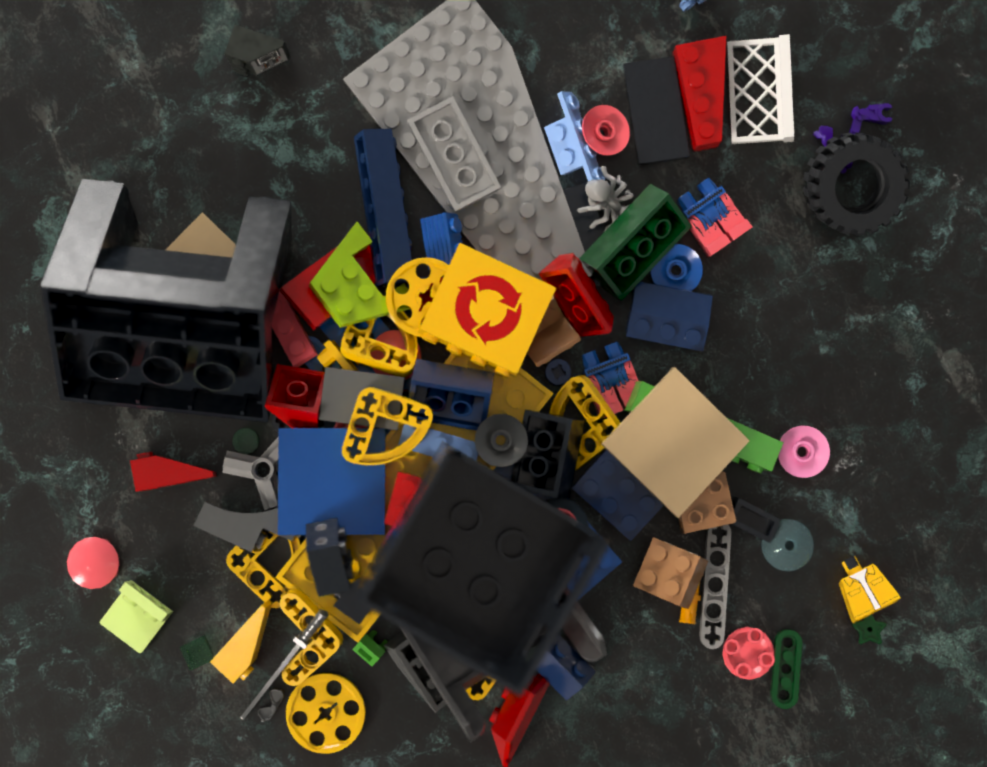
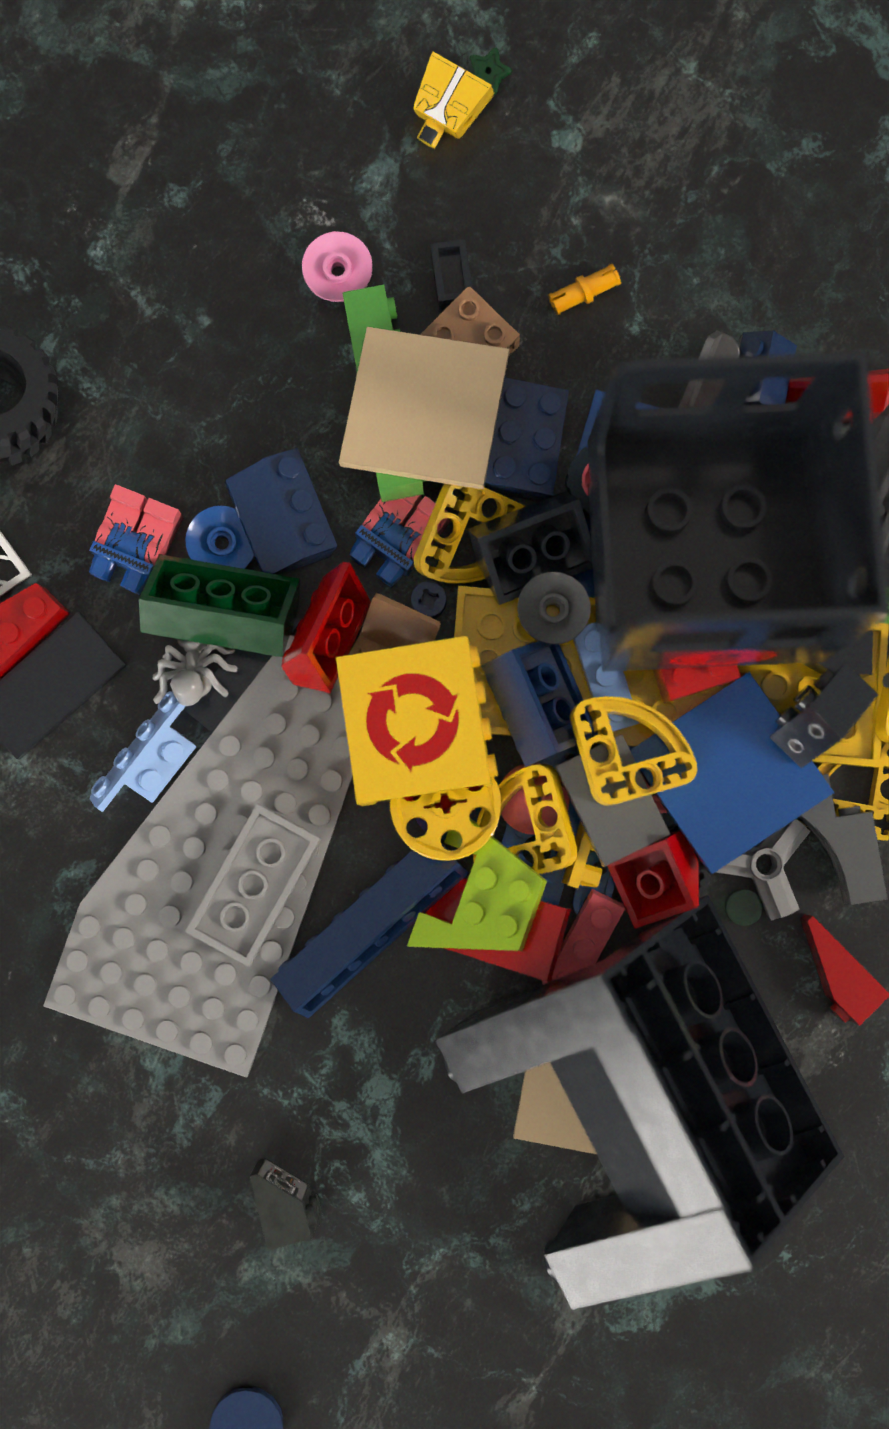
camera: 115 degrees left, 0 degrees up
blue brick [420,213,463,270] -> none
coral dish [582,105,630,156] -> none
medium nougat piece [633,537,708,609] -> none
light grey beam [699,524,731,649] -> none
coral dish [722,627,775,680] -> none
clear light blue dish [761,519,814,571] -> none
dark green plate [770,629,802,709] -> none

